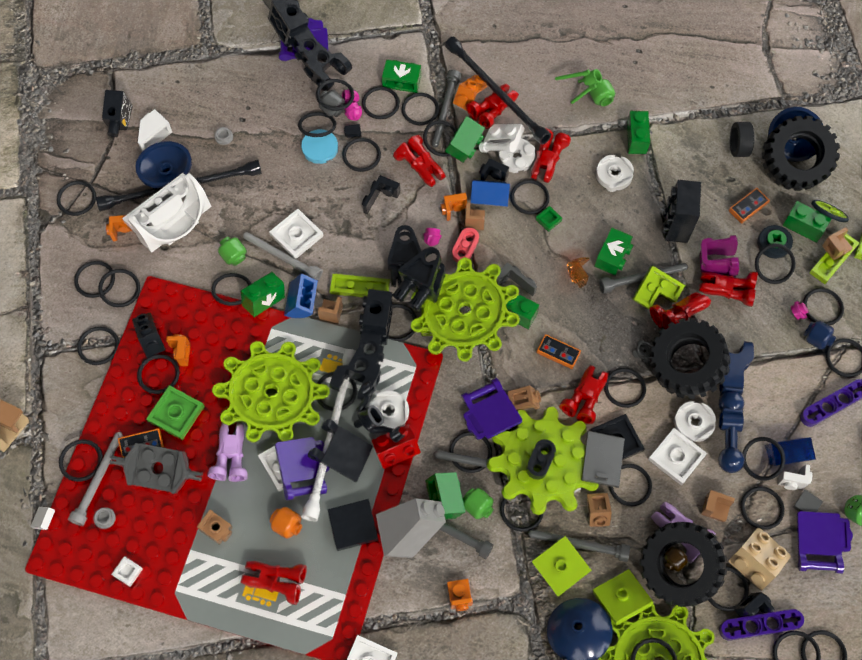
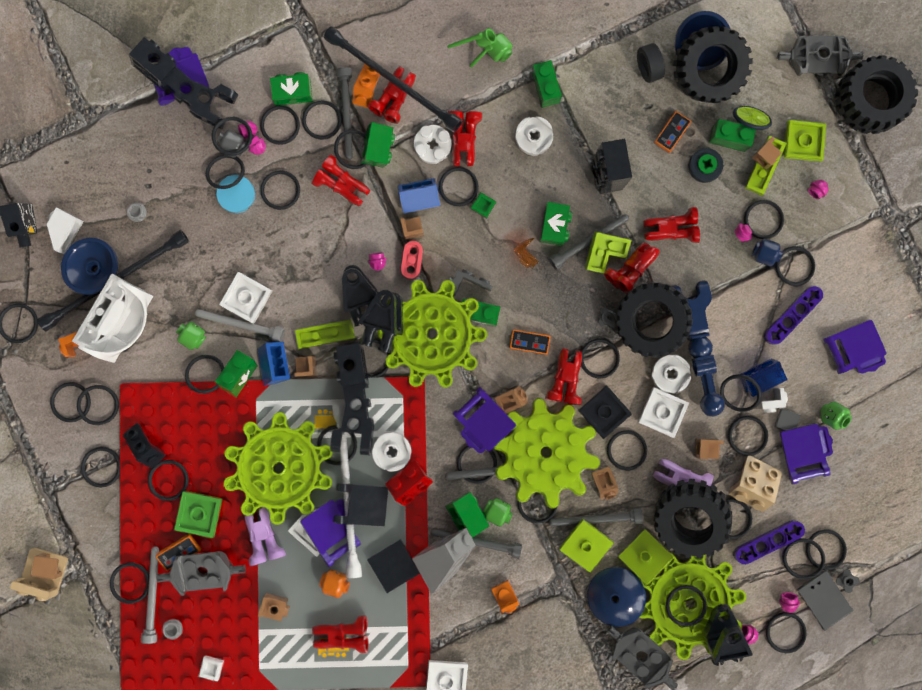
camera: 15 degrees left, 20 degrees up
white tile [30,507,55,530] -> none
orange bracket [166,334,190,366] -> none
black piece [344,124,361,138] -> none
black piece [354,381,405,443] -> none
black bracket [362,175,400,214] -> none
orange bracket [440,193,467,221] -> none
white plate [479,124,525,153] -> none
black bracket [479,158,509,182] -> none
black plate [526,439,556,480] -> none
dark grey container [582,431,625,488] -> none
dark brown piece [663,547,688,571] -> none
magenta piece [700,235,739,277] -> none
black bracket [734,592,775,617] -> none
black tyre [755,243,796,284] -> none

